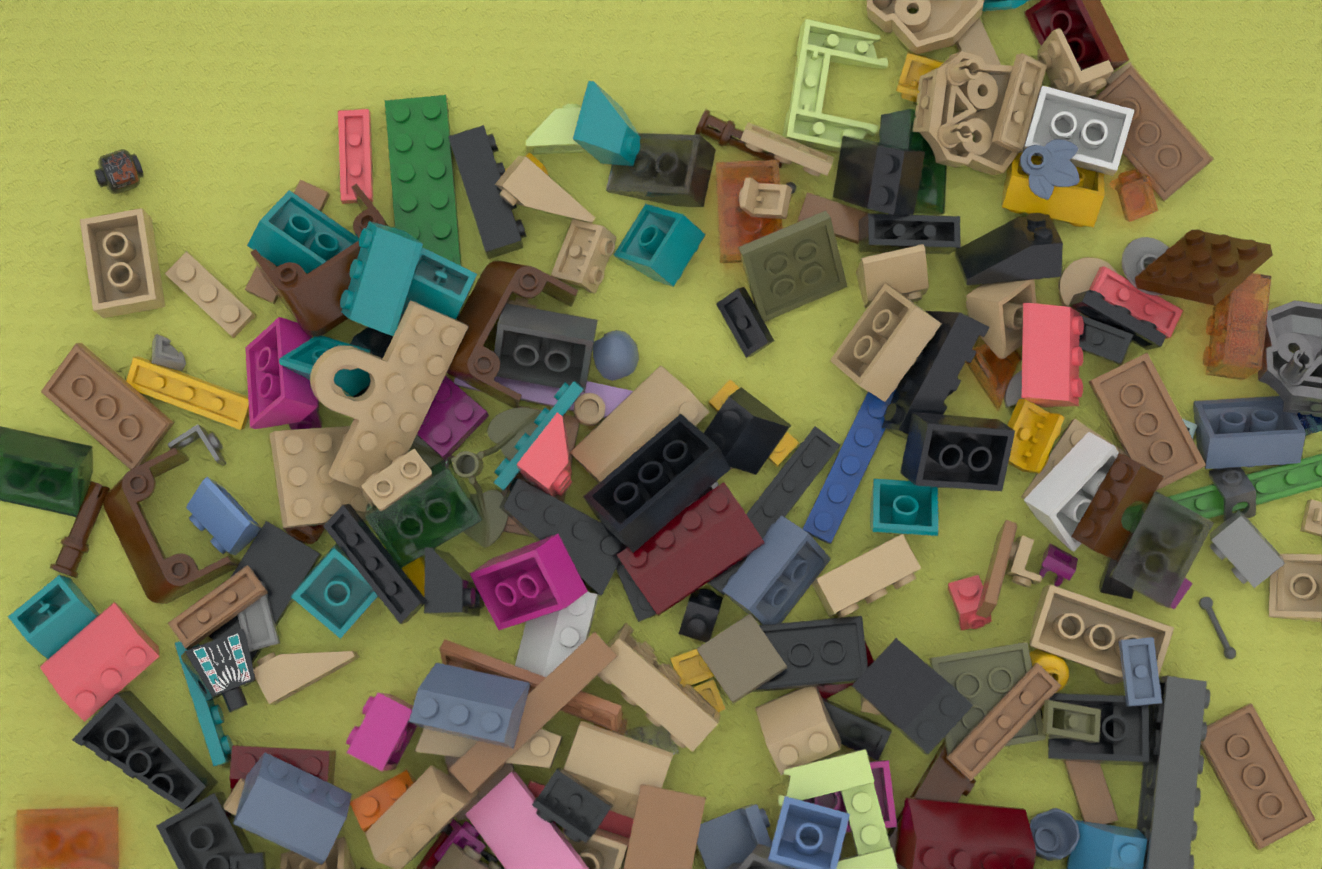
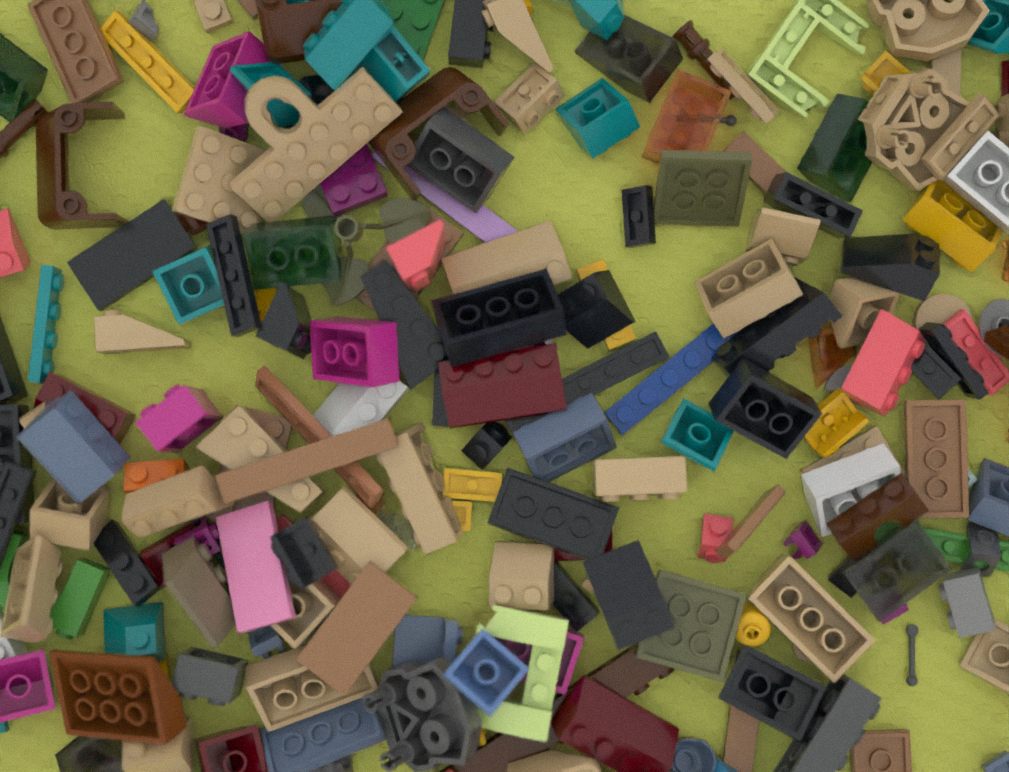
camera: 20 degrees right, 5 degrees up
flat silver bracket [167,424,227,466] -> none
medium nougat tile [168,565,268,650] -> none
torso [181,629,255,713] -> none
medium blue slope [186,477,262,556] -> none
light grey tile [237,581,280,652] -> none
tan bracket [361,449,432,511] -> none
sand blue slope [409,663,530,749] -> none
teal plate [494,381,585,490] -> none
tan tile [574,393,605,426] -> none
sand blue hair [593,330,639,381] -> none
dark tan tile [697,613,787,704] -> none
tan bracket [739,177,792,219] -> none
black slope [833,136,925,215] -> none
medium nougat tile [946,663,1061,781] -> none
tan bracket [1005,535,1042,587] -> none
sand blue plate [1020,139,1080,200] -> none
olive slope [1042,700,1101,743] -> none
sand blue plate [1118,637,1162,707] -> none

